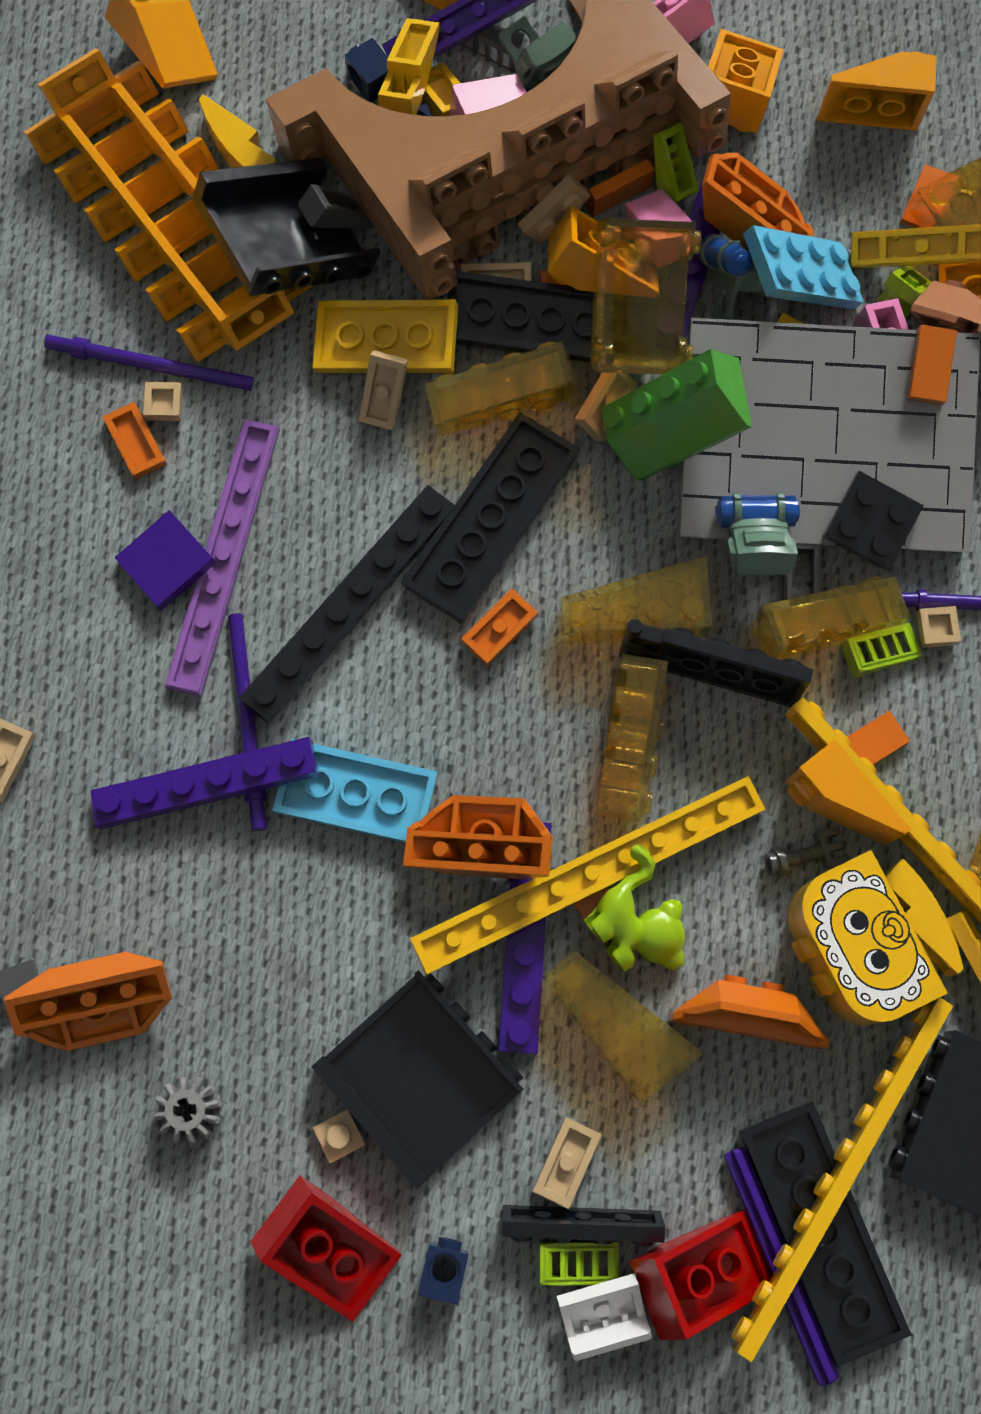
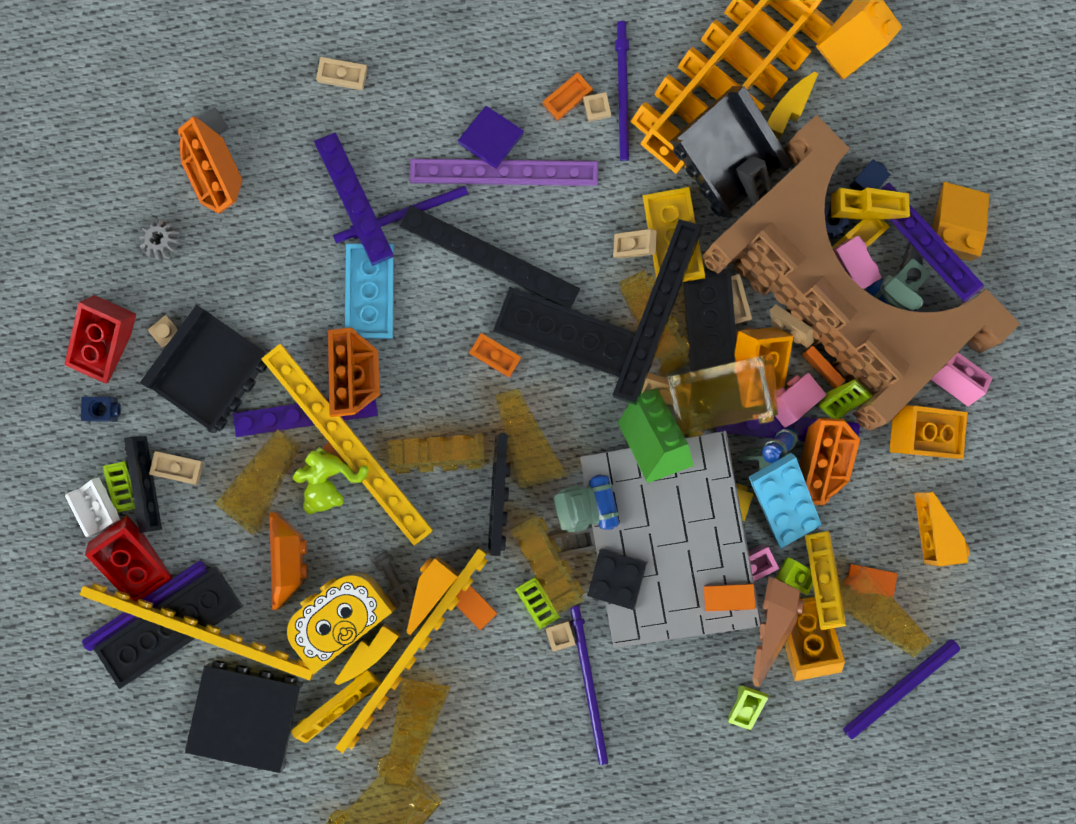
camera: 80 degrees right, 10 degrees up
none -> black plate [613,219,702,405]

